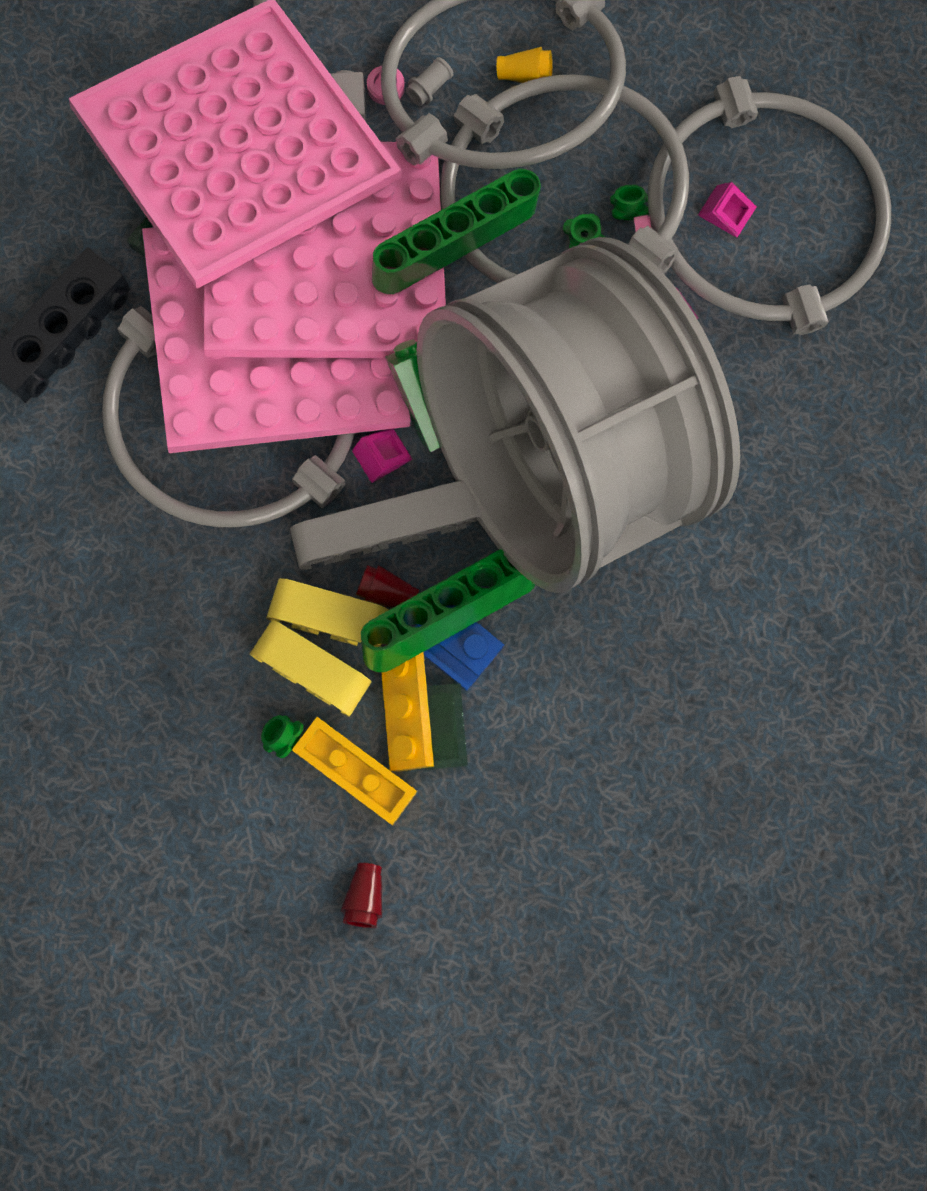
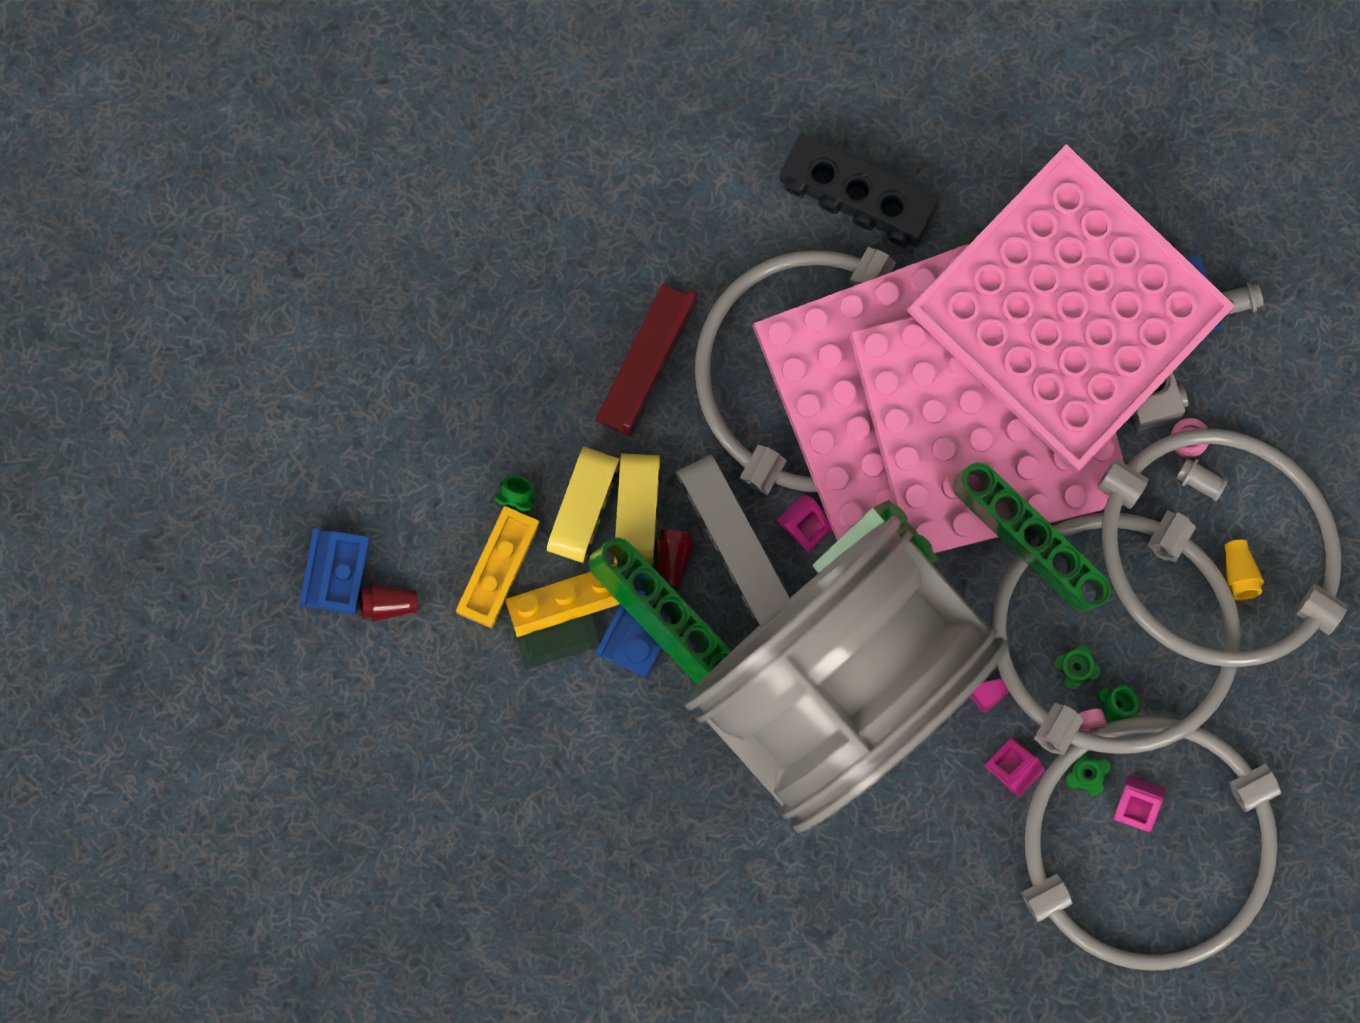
camera: 80 degrees right, 0 degrees up
none -> blue plate [299,528,370,615]
none -> dark red panel [595,284,697,437]
none -> green plate [1066,753,1111,796]

